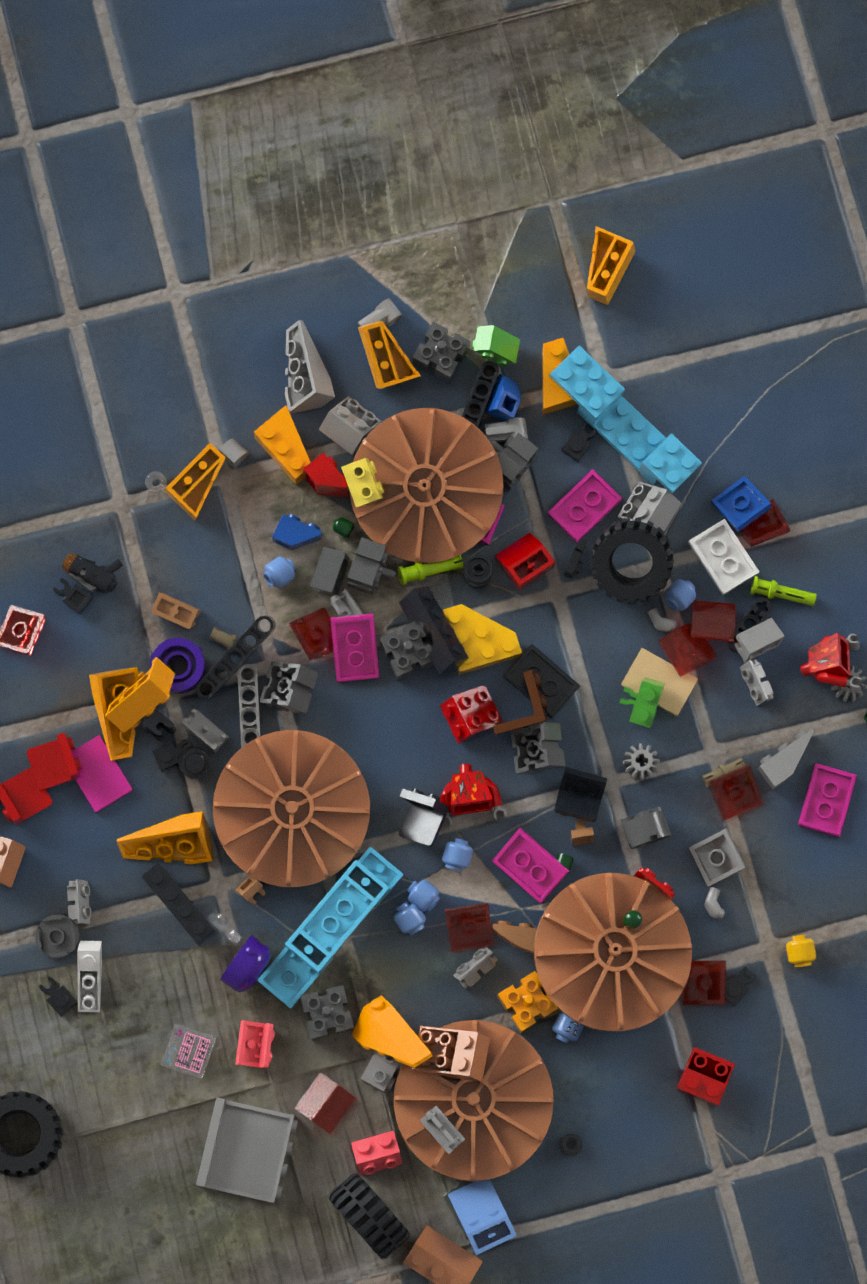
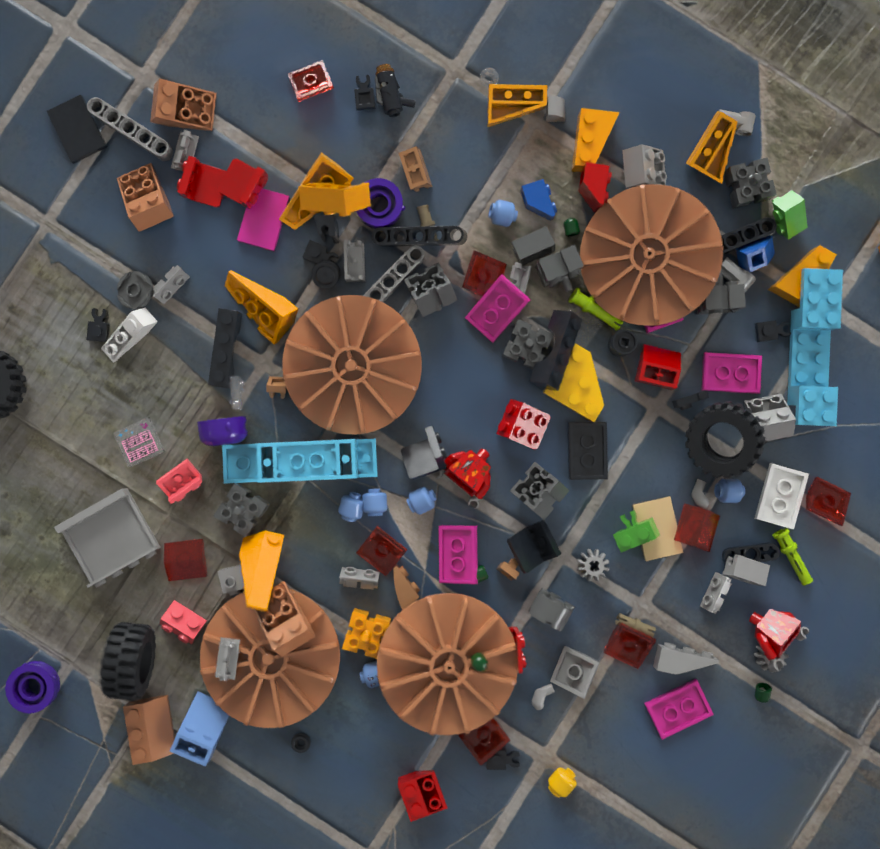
camera: 50 degrees right, 10 degrees up
light grey wedge [285,320,335,413] -> none
light yellow brick [341,458,384,508] -> none
reddish brown bracket [493,670,548,735] -> none
clear red slope [690,600,736,642] -> none
blue plate [711,476,772,532] -> none

